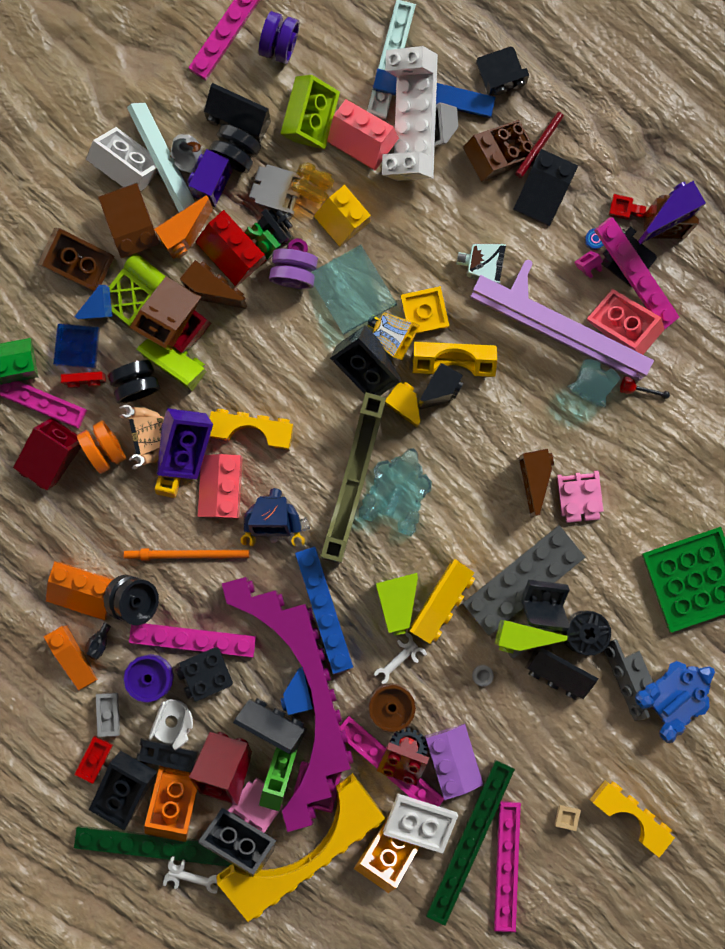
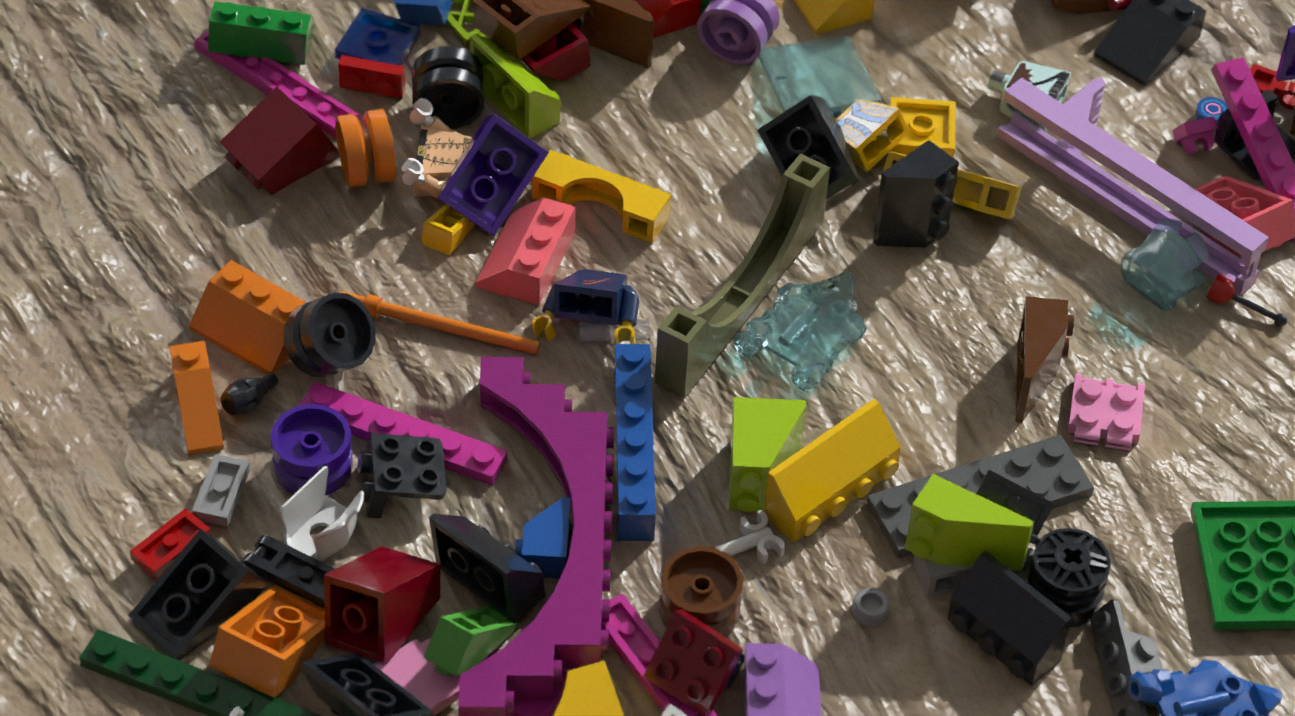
camera: 15 degrees right, 35 degrees down
yellow slope [385,382,420,427] -> none

